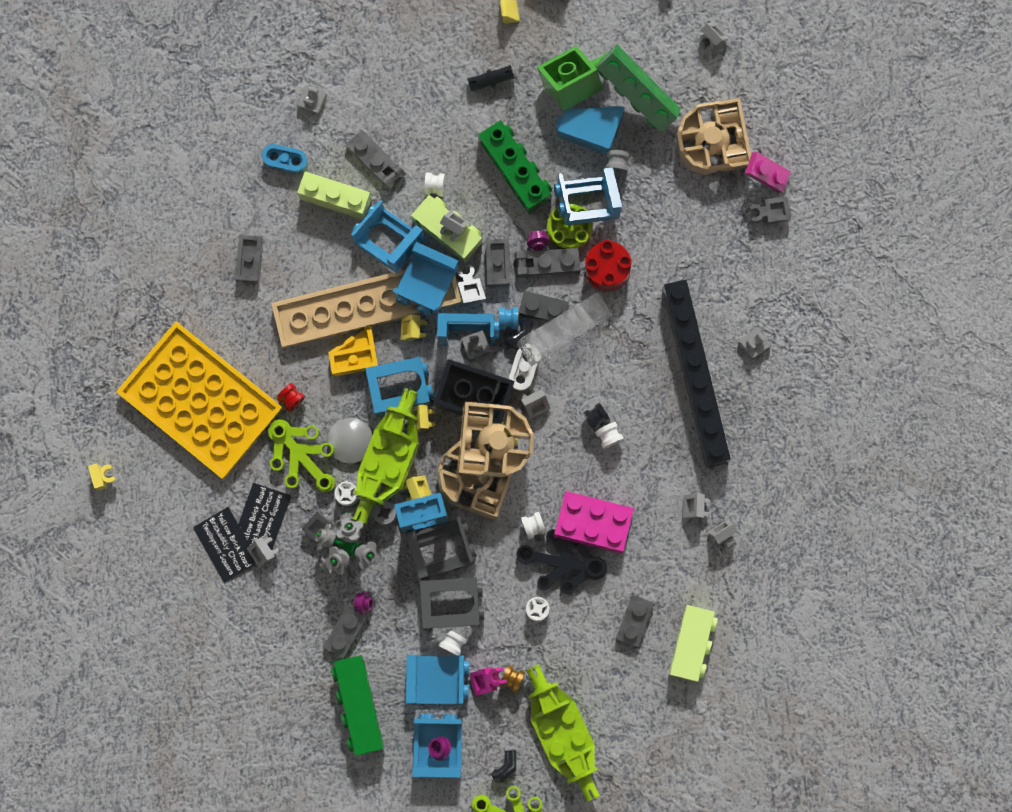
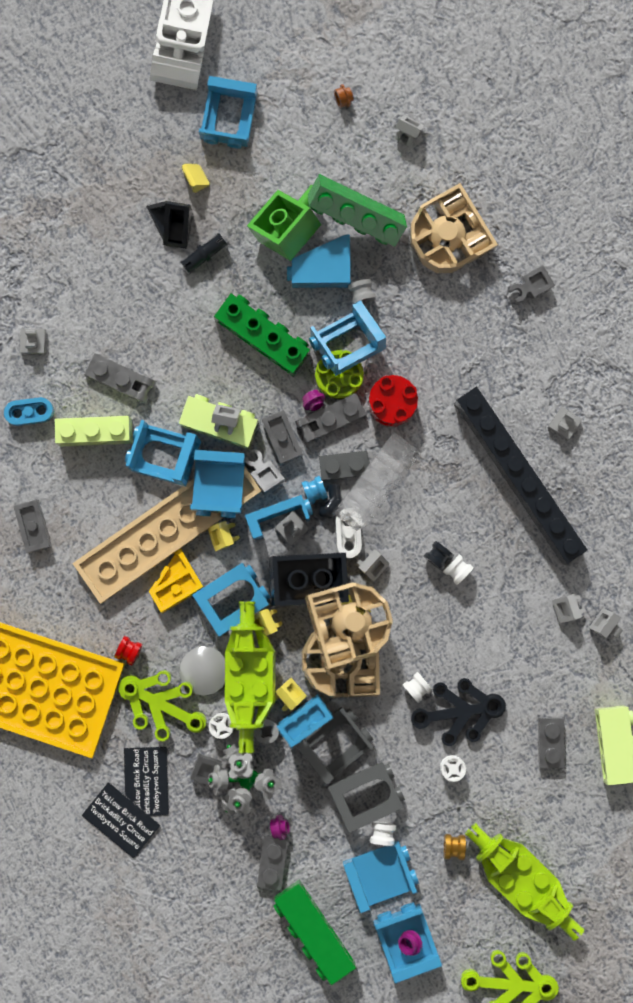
camera: 25 degrees left, 5 degrees up
light grey tile [247,537,279,568] -> none
white wheel [424,172,445,197] -> none
dark pink plate [469,667,507,696] -> none
black arm [492,750,516,783] -> none
dark pink plate [554,491,634,554] -> none
dark pink plate [745,152,791,193] -> none
none -> black slope [146,201,193,249]

